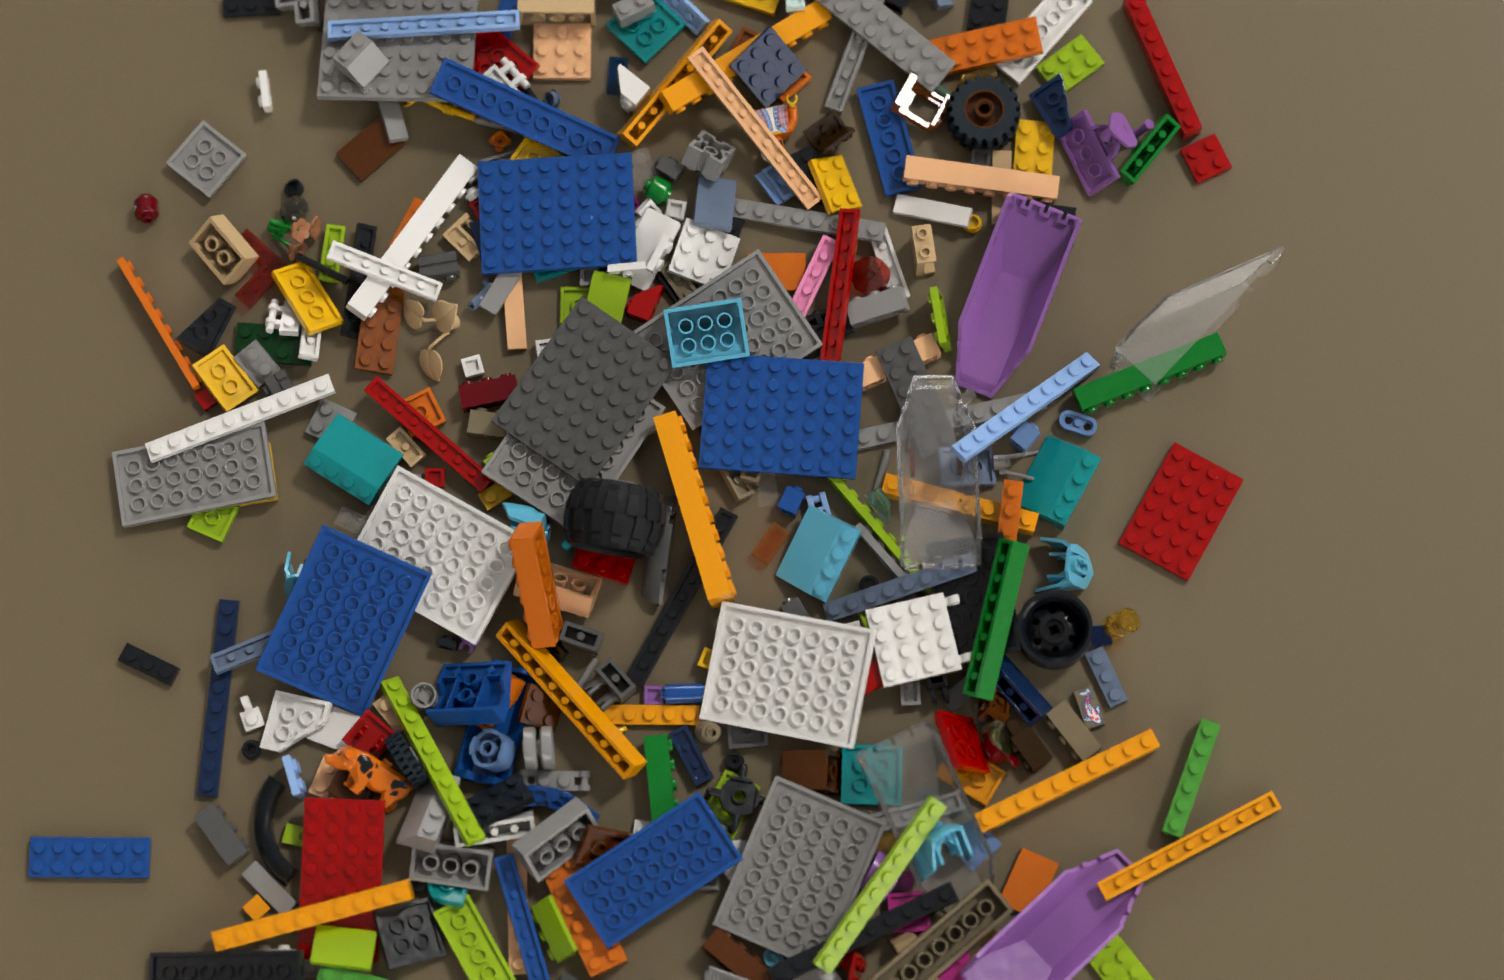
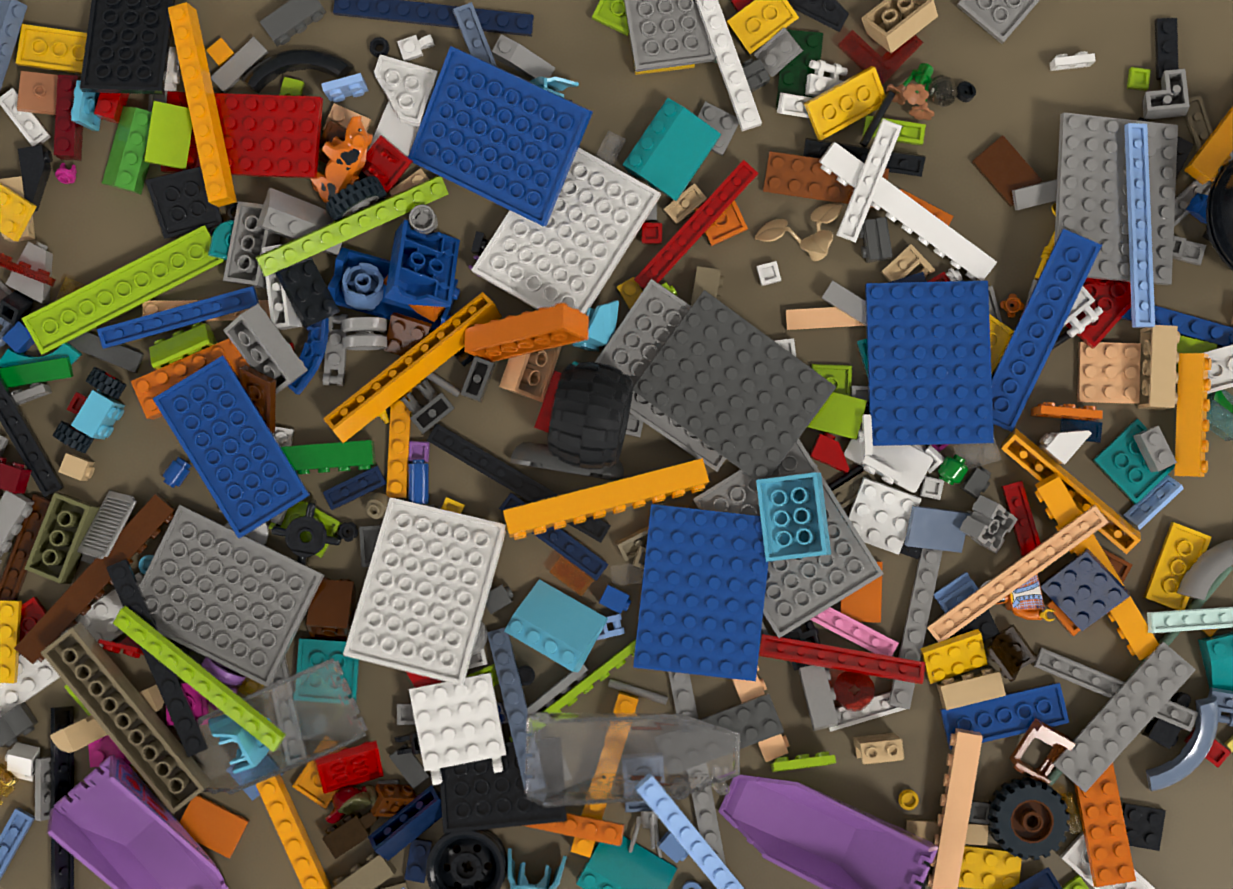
camera: 85 degrees right, 10 degrees up
light grey slope [332,31,390,89] -> none
dark red brick [458,373,518,413] -> none
sand blue arm [468,278,494,311] -> none
sand blue plate [544,89,561,108] -> none
clear light blue tile [864,487,891,525] -> none
white tile [893,194,973,228] -> none
green brick [962,538,1029,701] -> none
none -> blue brick [162,457,192,488]
none -> dark blue plate [404,838,432,883]
none -> light grey slope [492,34,555,79]
none -> dark blue plate [499,493,609,581]
none -> tan brick [937,668,1006,710]
none -> red plate [1001,481,1041,557]
none -> orange plate [1031,402,1103,421]
none -> lime tile [1127,67,1151,91]

